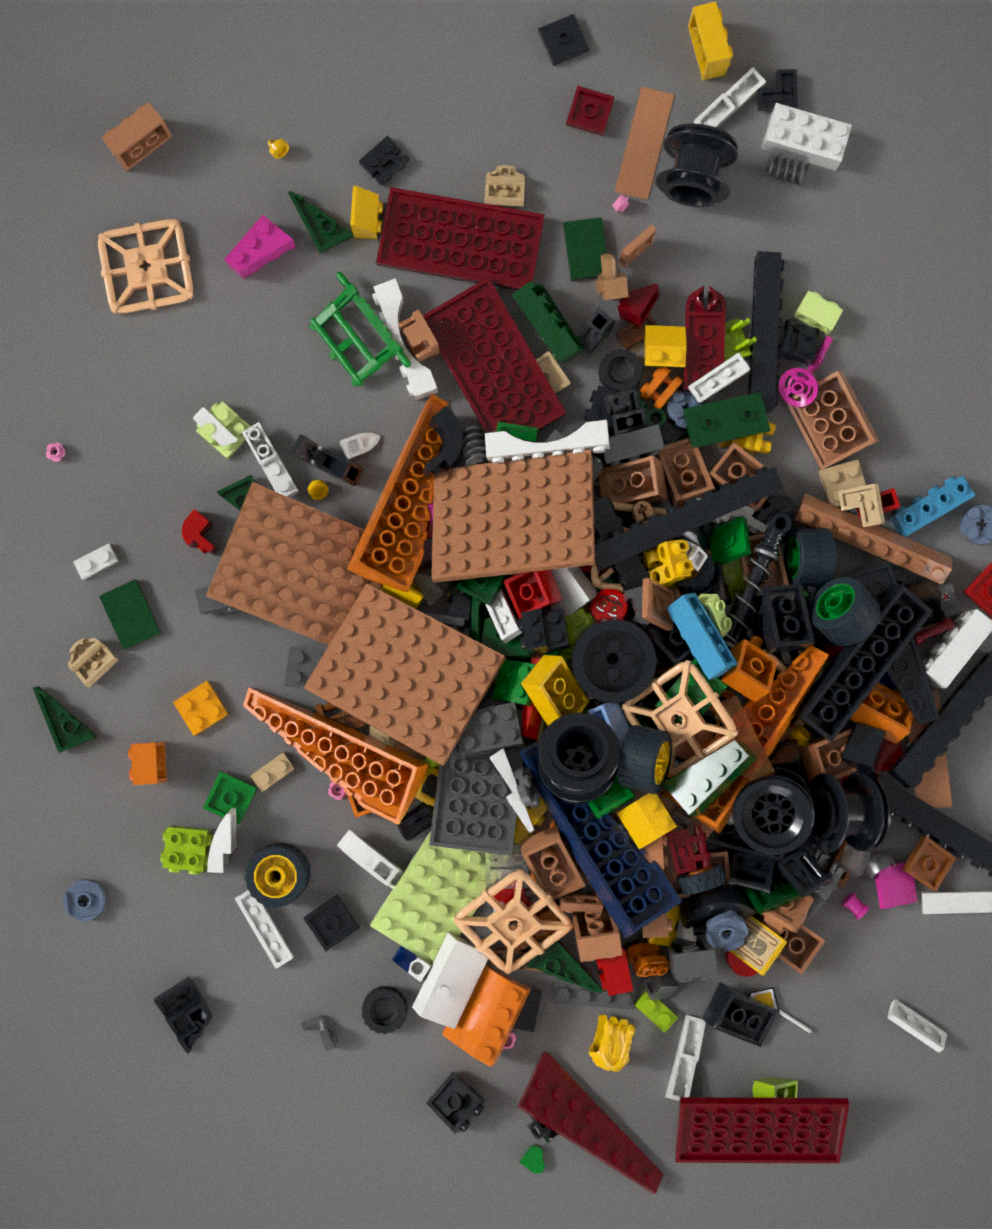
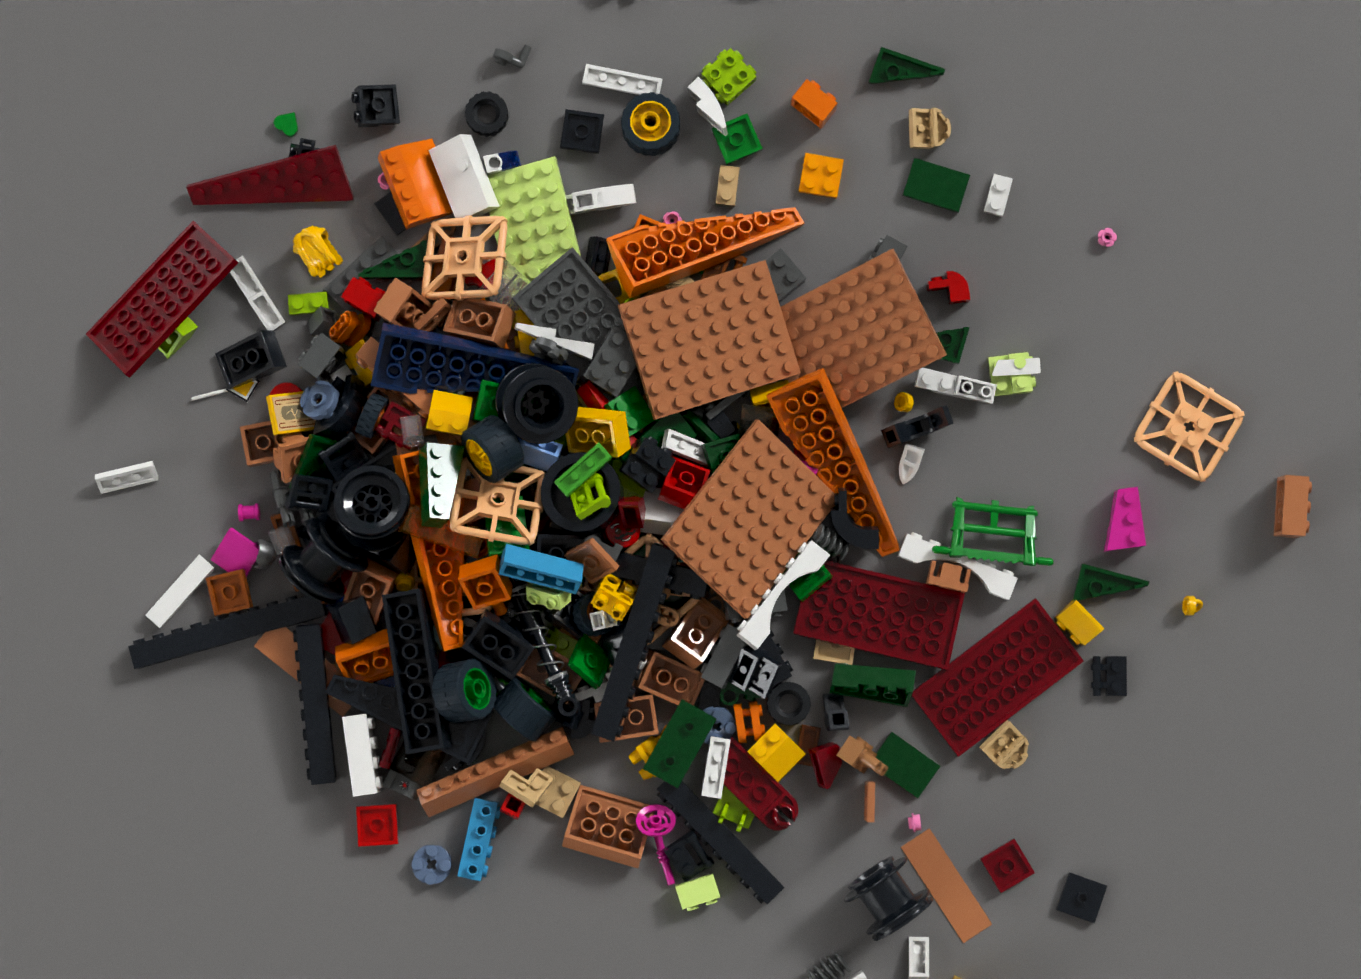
camera: 135 degrees right, 0 degrees up
none -> clear brick [400,415,423,447]
none -> bright green tile [554,442,613,498]
none -> lime plate [570,473,611,520]
none -> dark red slope [618,496,646,528]

